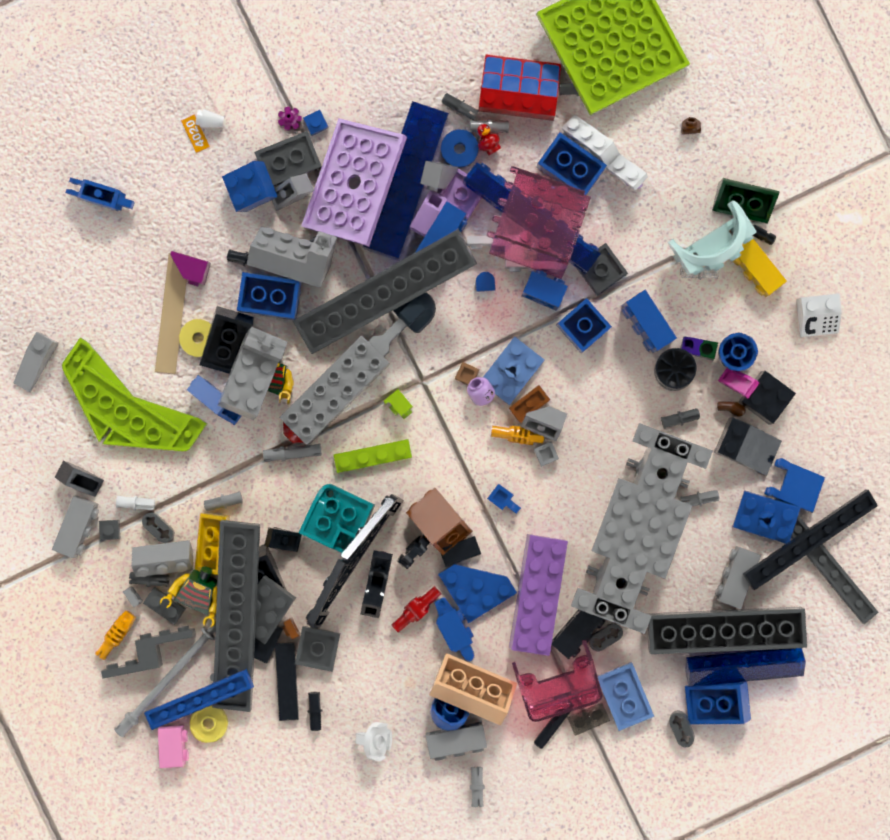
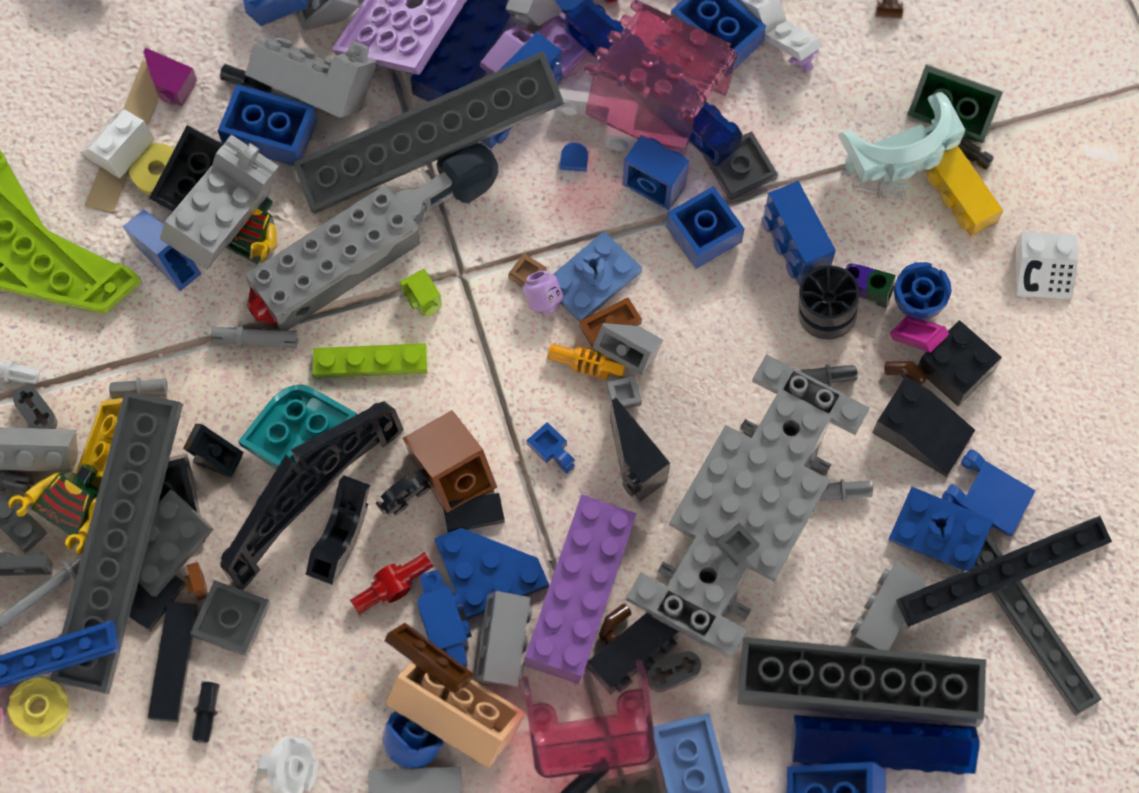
camera: 10 degrees right, 20 degrees down
none -> white slope [80,109,155,179]
none -> reddish brown tile [384,623,474,693]
none -> light grey brick [475,591,532,689]
none -> reddish brown arm [599,604,632,646]
none -> black slope [610,398,670,502]
none -> dark grey plate [716,523,760,566]

